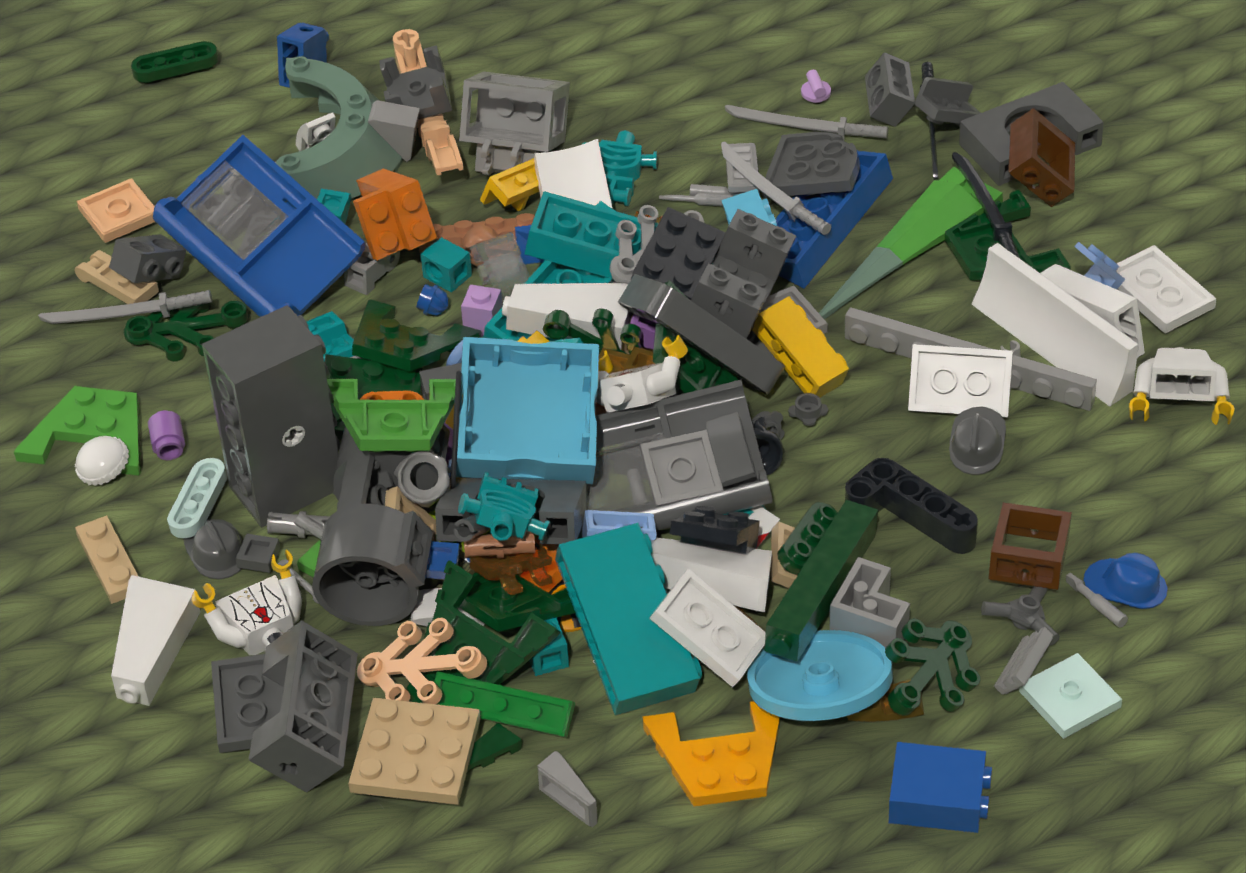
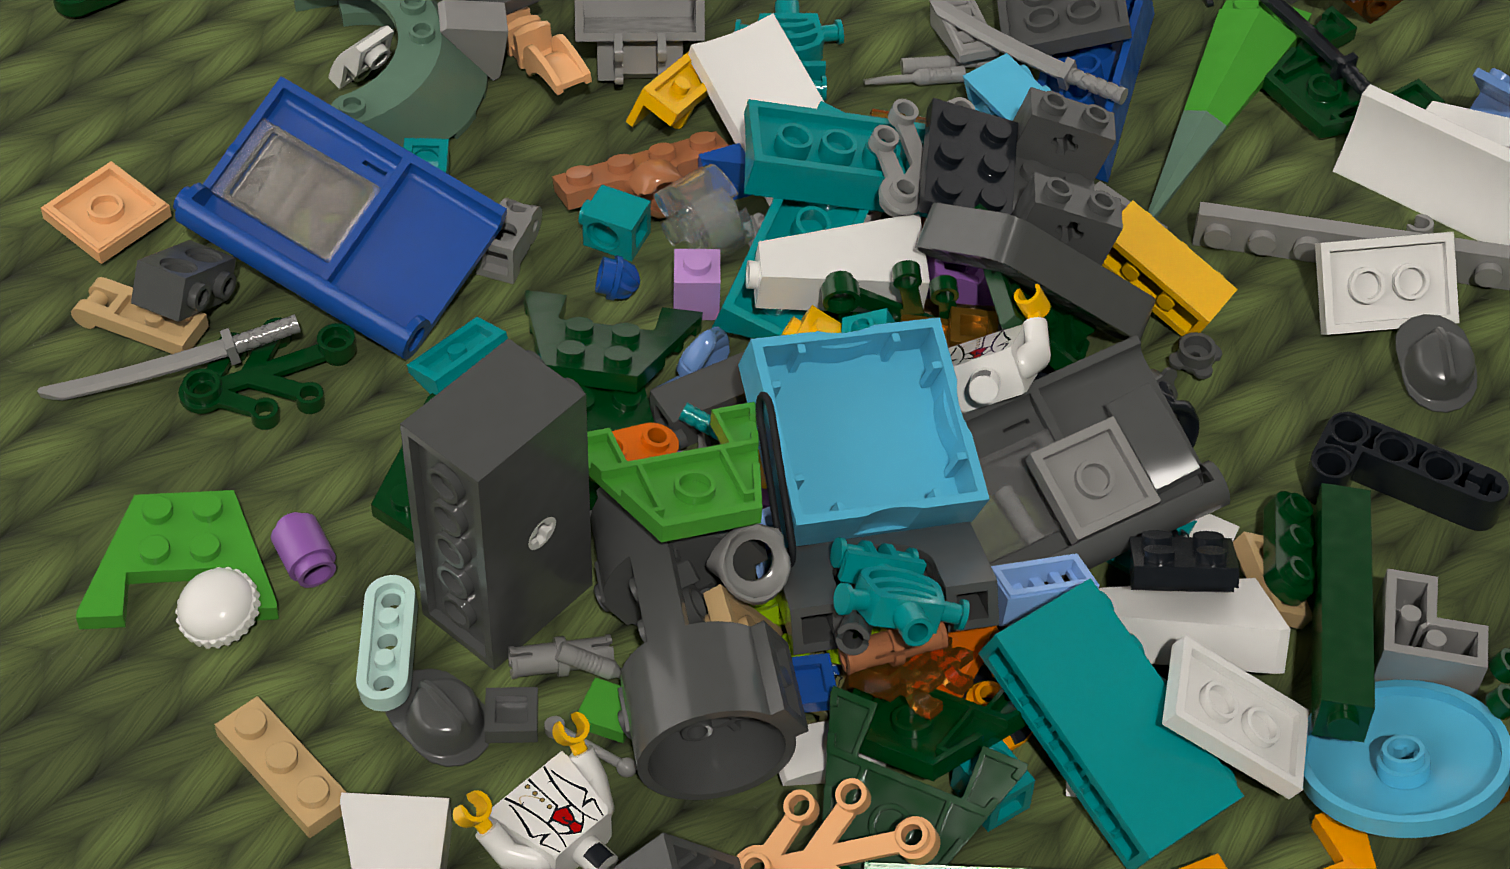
camera: 20 degrees left, 5 degrees up
orange brick [353,168,437,261] -> none

